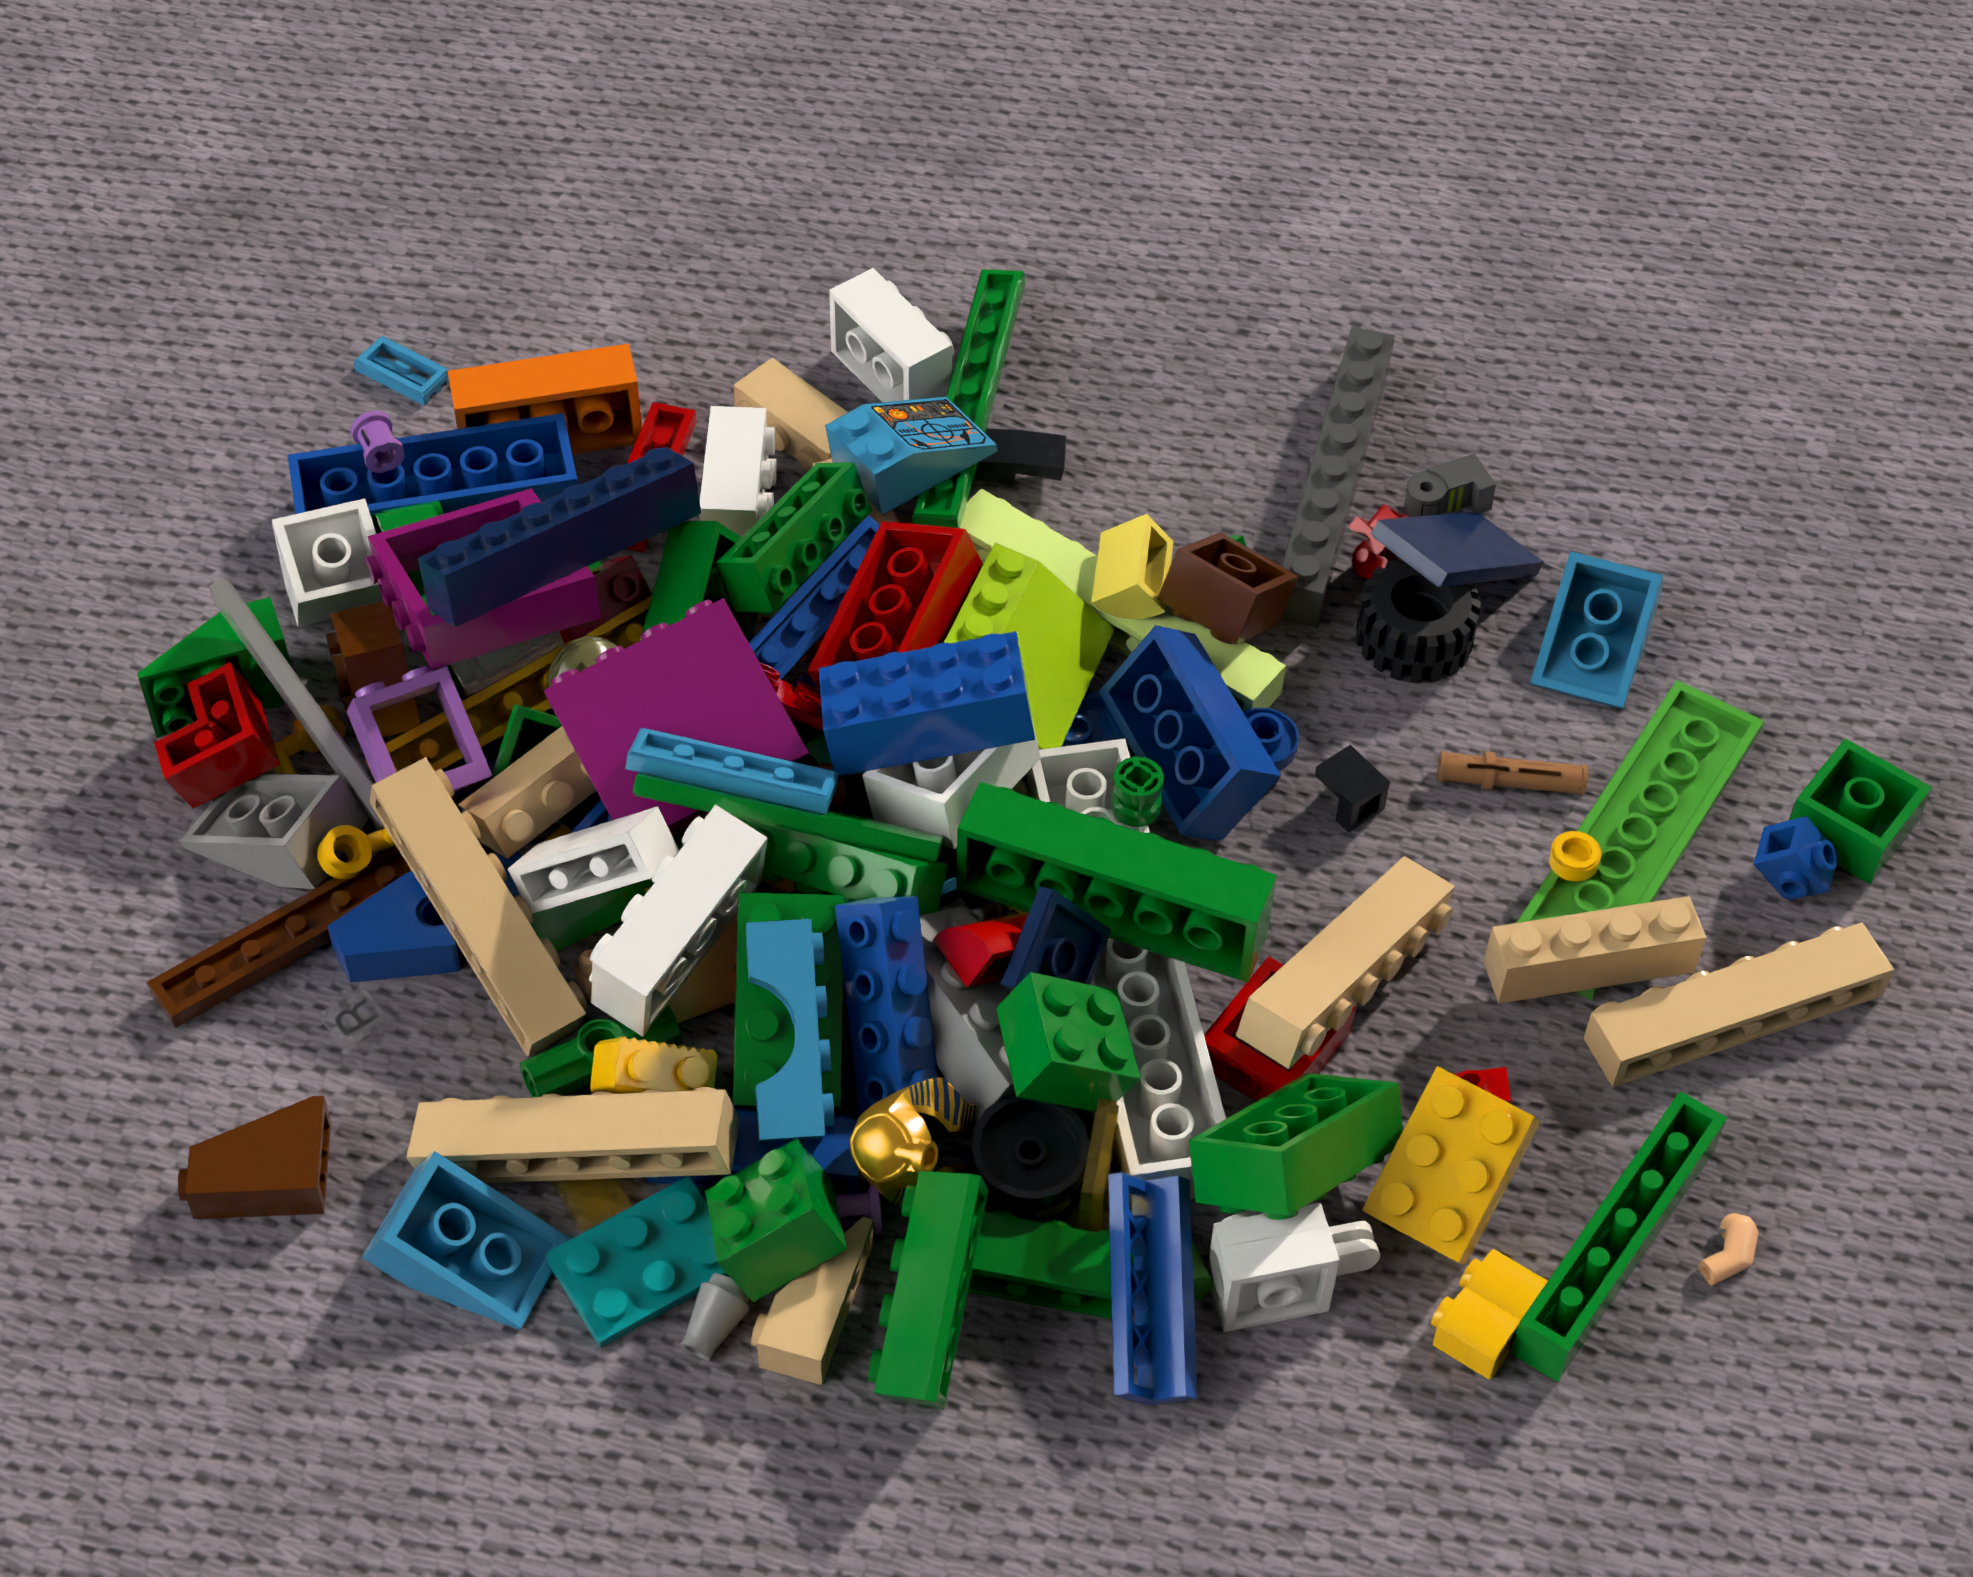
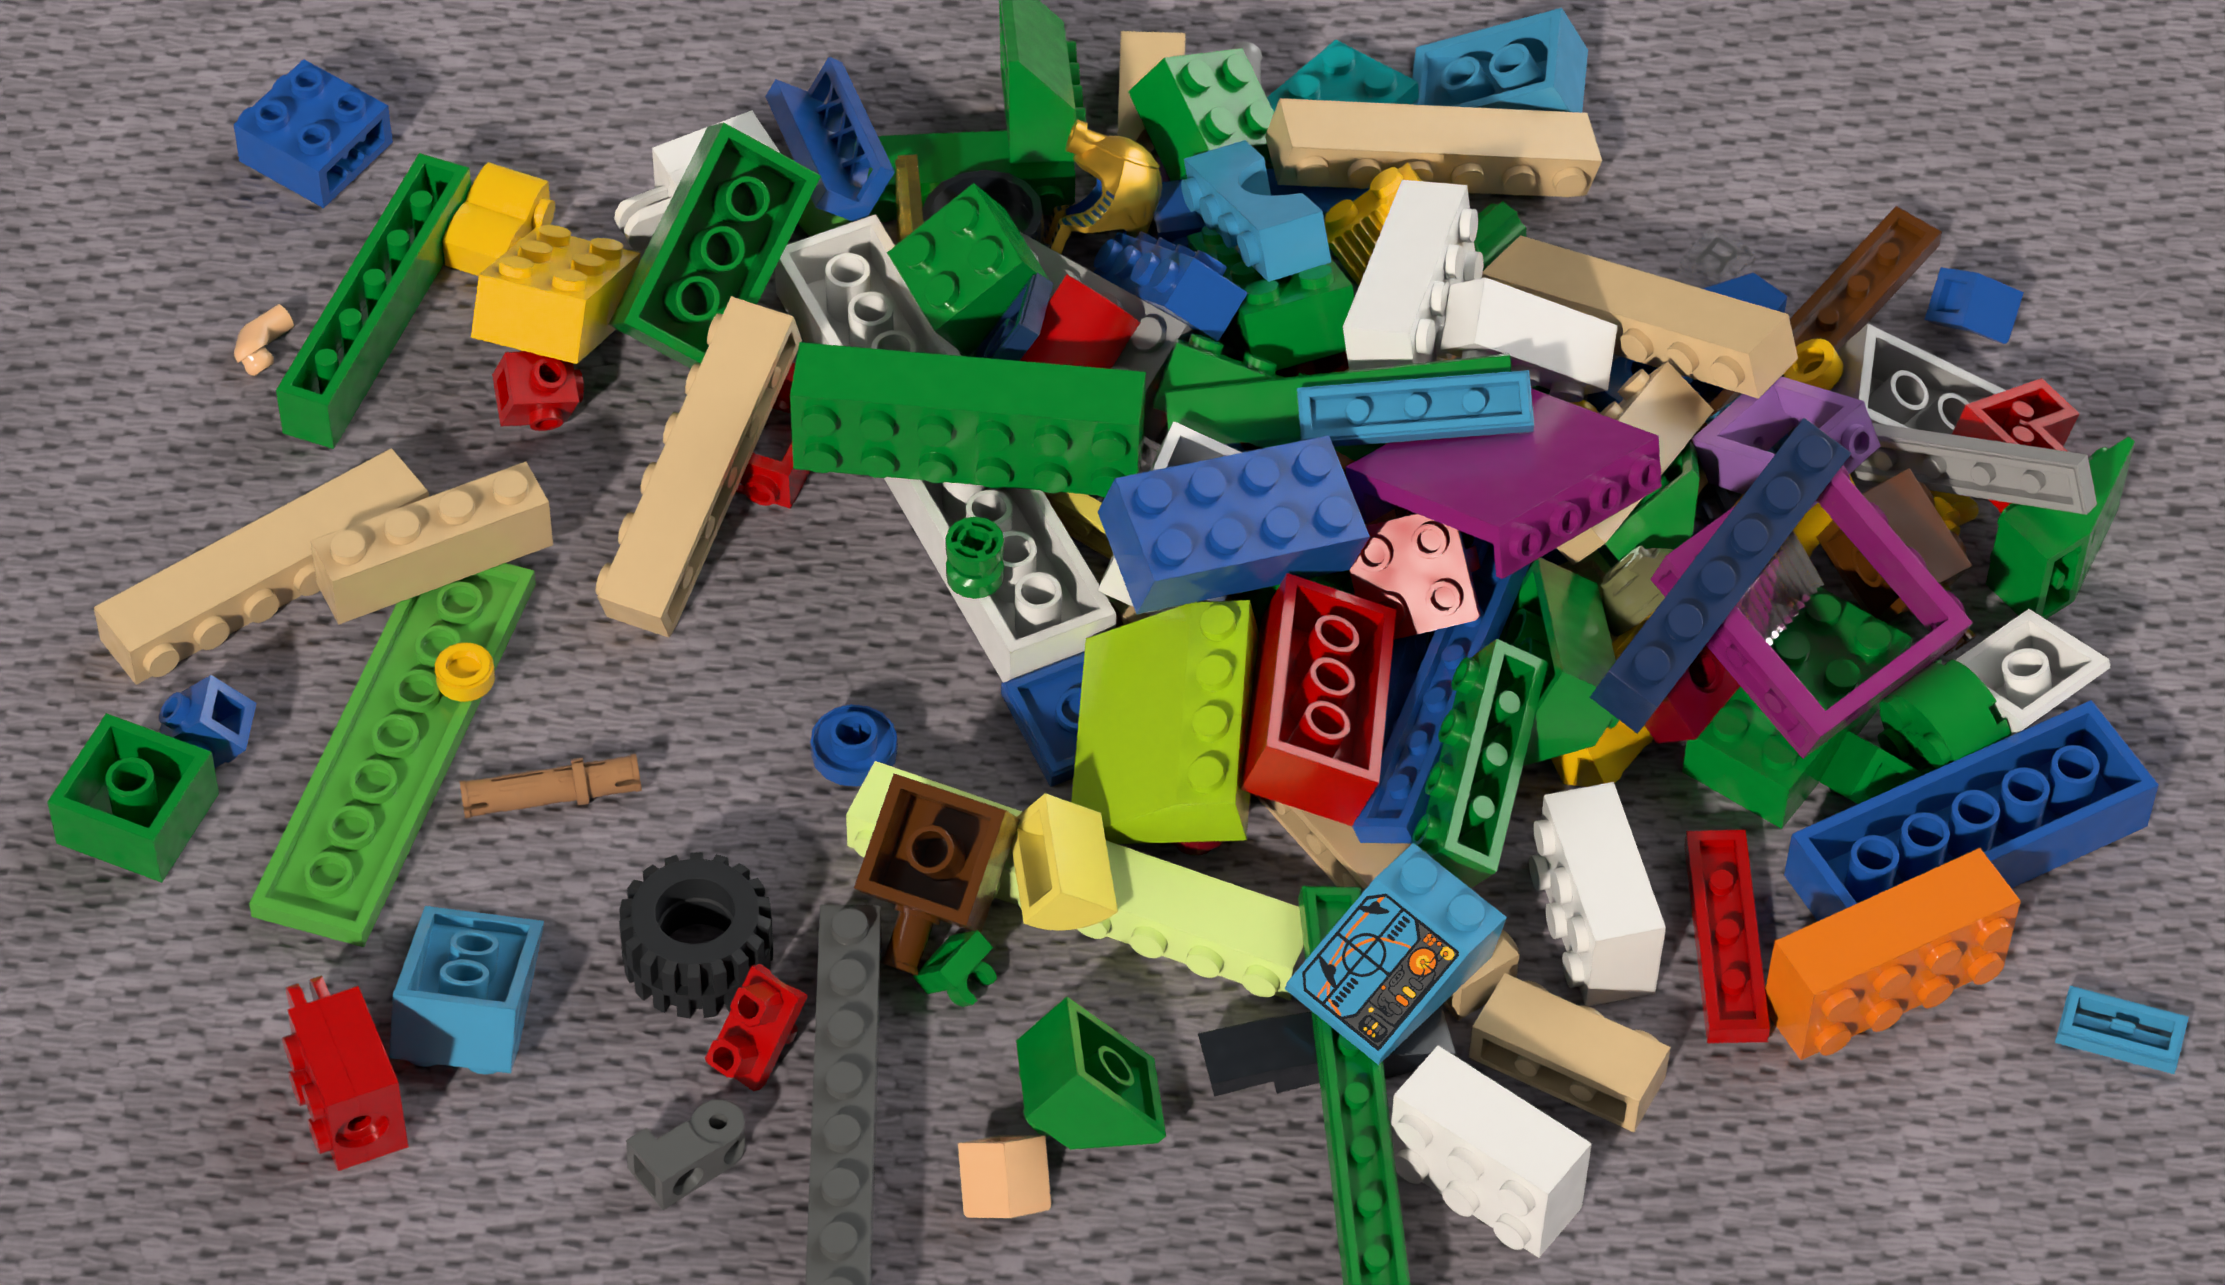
camera: 165 degrees right, 0 degrees up
reddish brown slope [178,1095,331,1219] -> none
medium lavender bush [350,411,405,473] -> none
blue brick [1099,625,1281,841] -> none
black panel [1315,744,1390,833] -> none
dark blue tile [1371,511,1544,588] -> none
none -> blue brick [233,59,393,208]
none -> red brick [282,975,409,1171]
none -> light nougat panel [958,1135,1051,1218]
none -> green slope [1016,996,1166,1150]
none -> blue panel [1924,267,2024,344]

